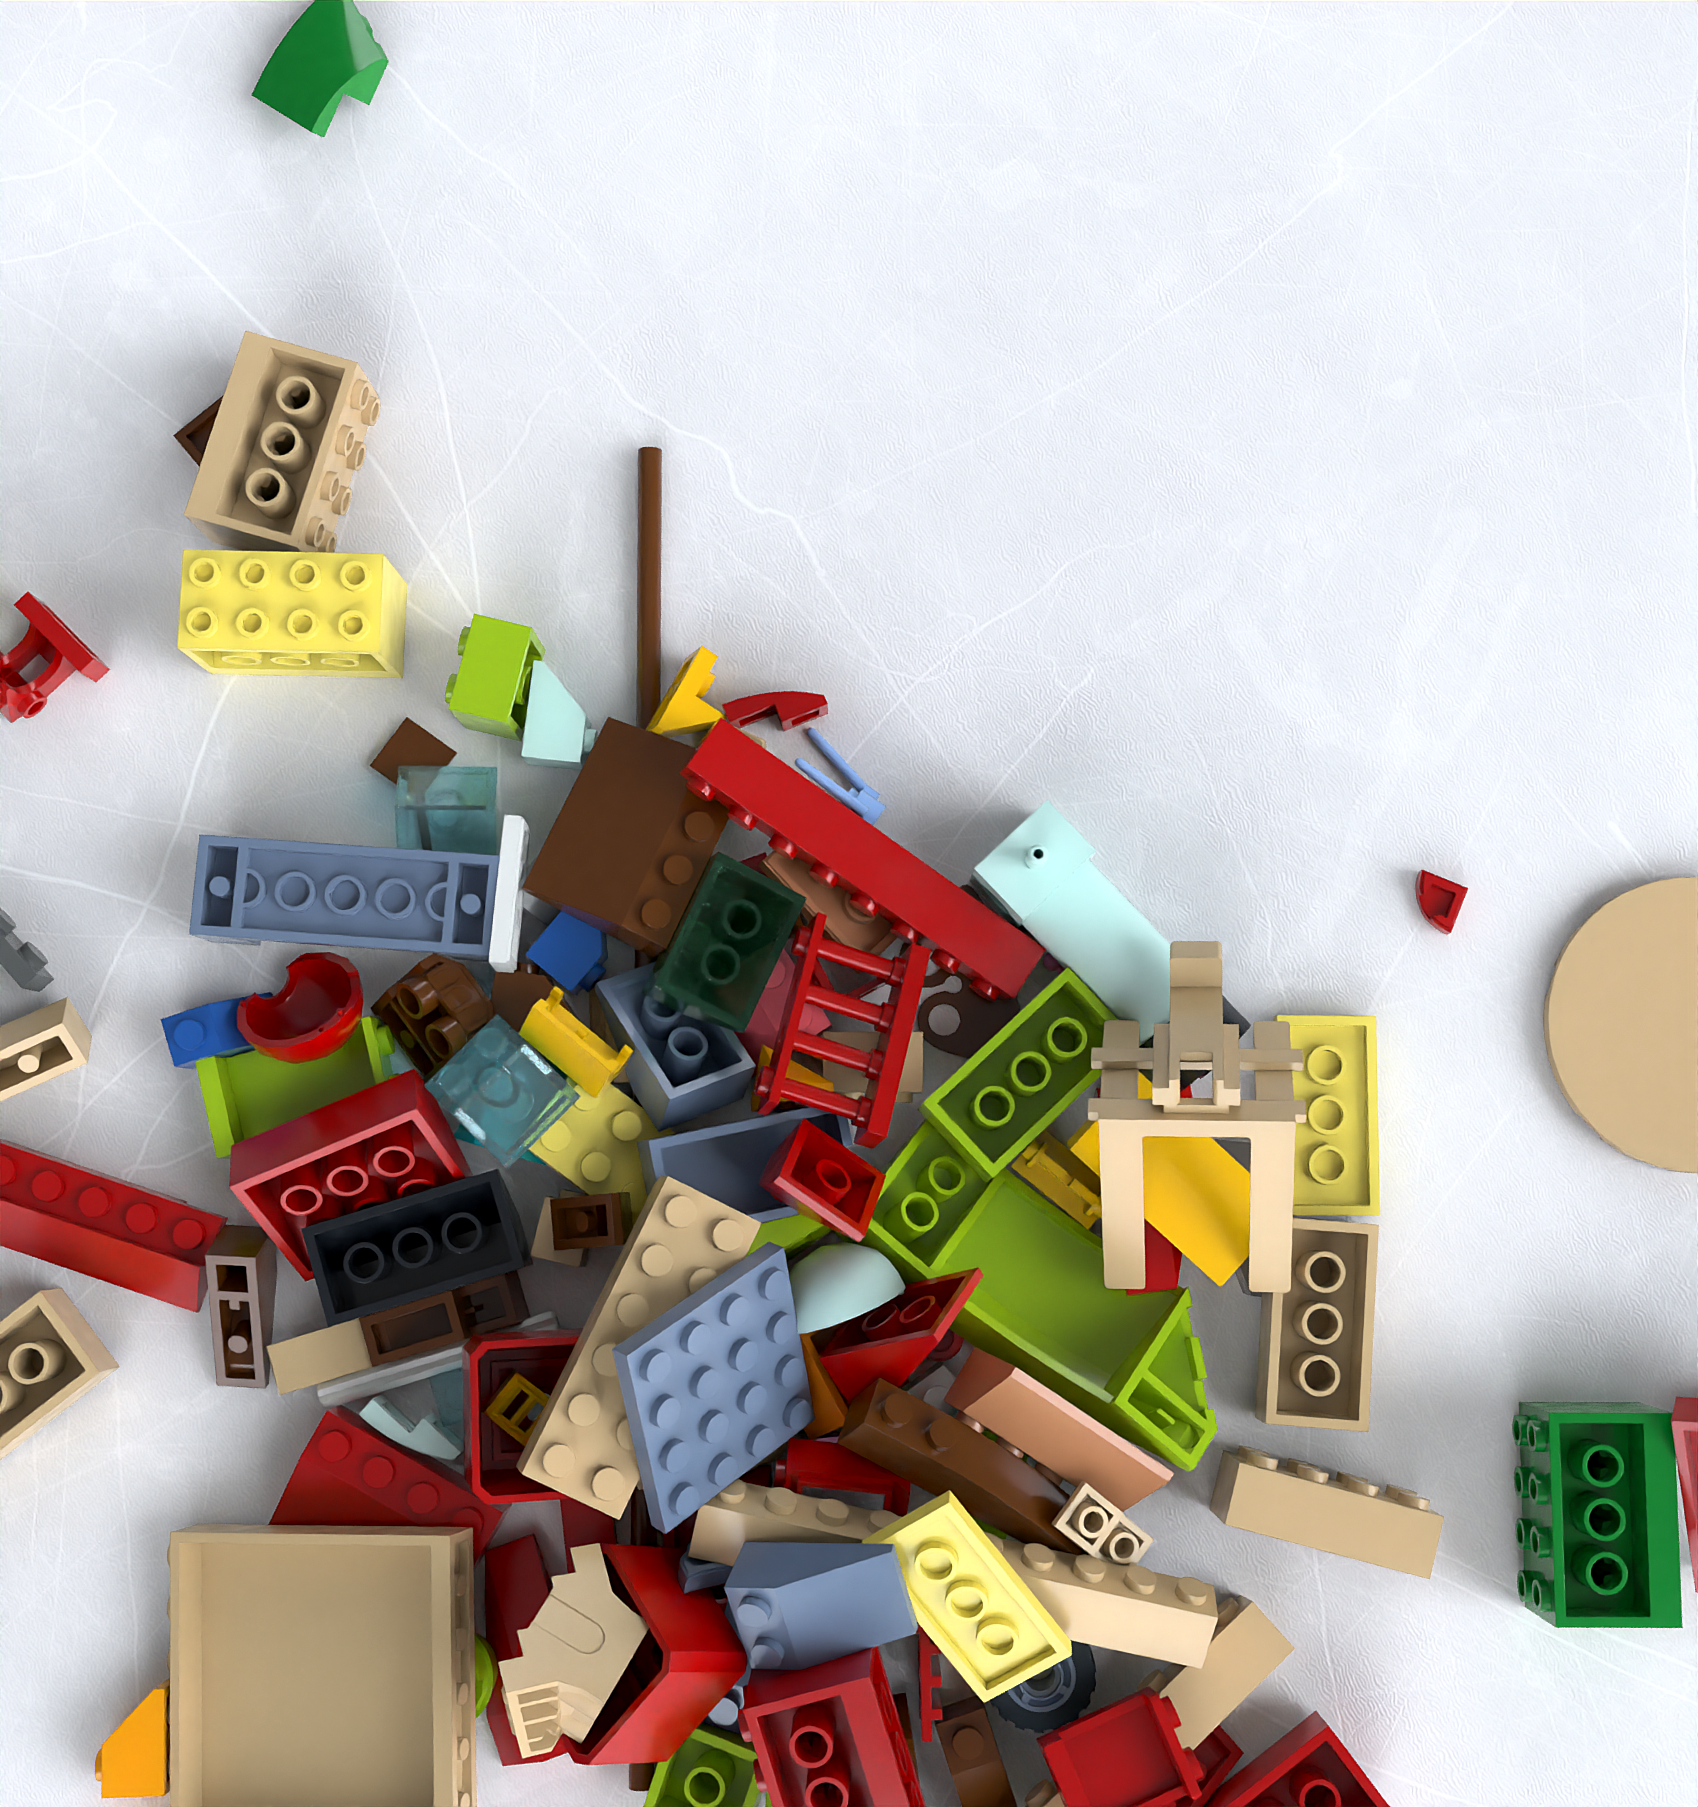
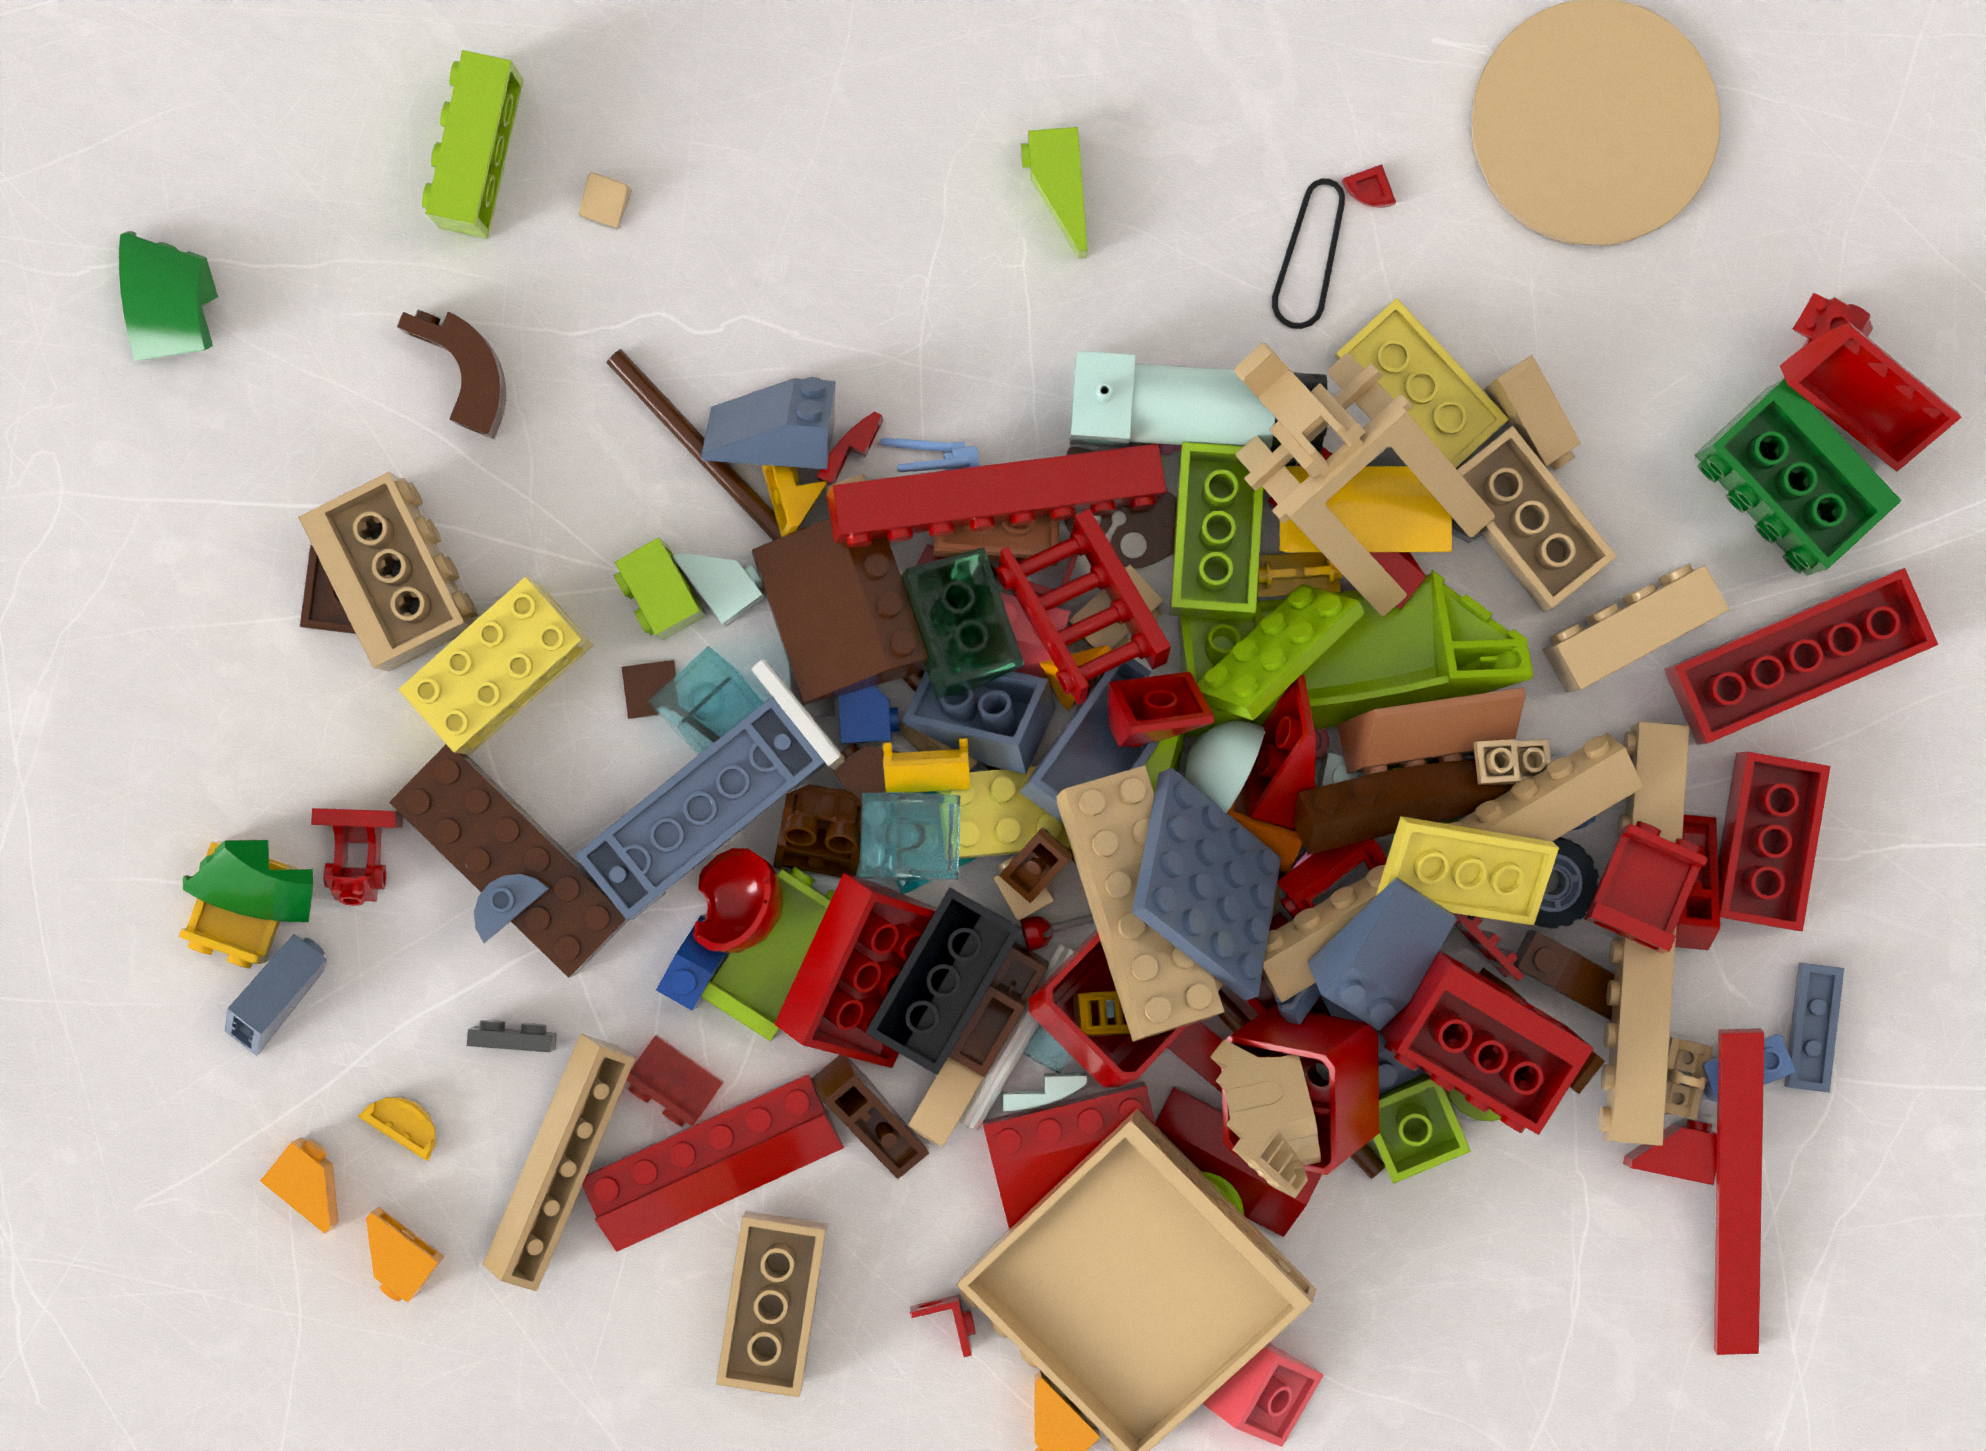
camera: 45 degrees left, 5 degrees up
none -> reddish brown brick [389,744,629,978]
none -> reddish brown arch [397,310,506,439]
none -> lime brick [422,50,524,239]
none -> sand blue plate [474,874,550,943]
none -> tan slope [579,172,632,229]
none -> clear red bracket [626,1034,724,1127]
none -> sand blue slope [702,377,836,469]
none -> red bracket [910,1295,976,1357]
none -> lime slope [1020,127,1088,258]
none -> red hinge [1020,914,1094,952]
none -> lime plate [1197,584,1365,721]
none -> black piece [1272,178,1345,329]
none -> tan slope [1484,355,1581,471]
none -> red brick [1664,568,1939,745]

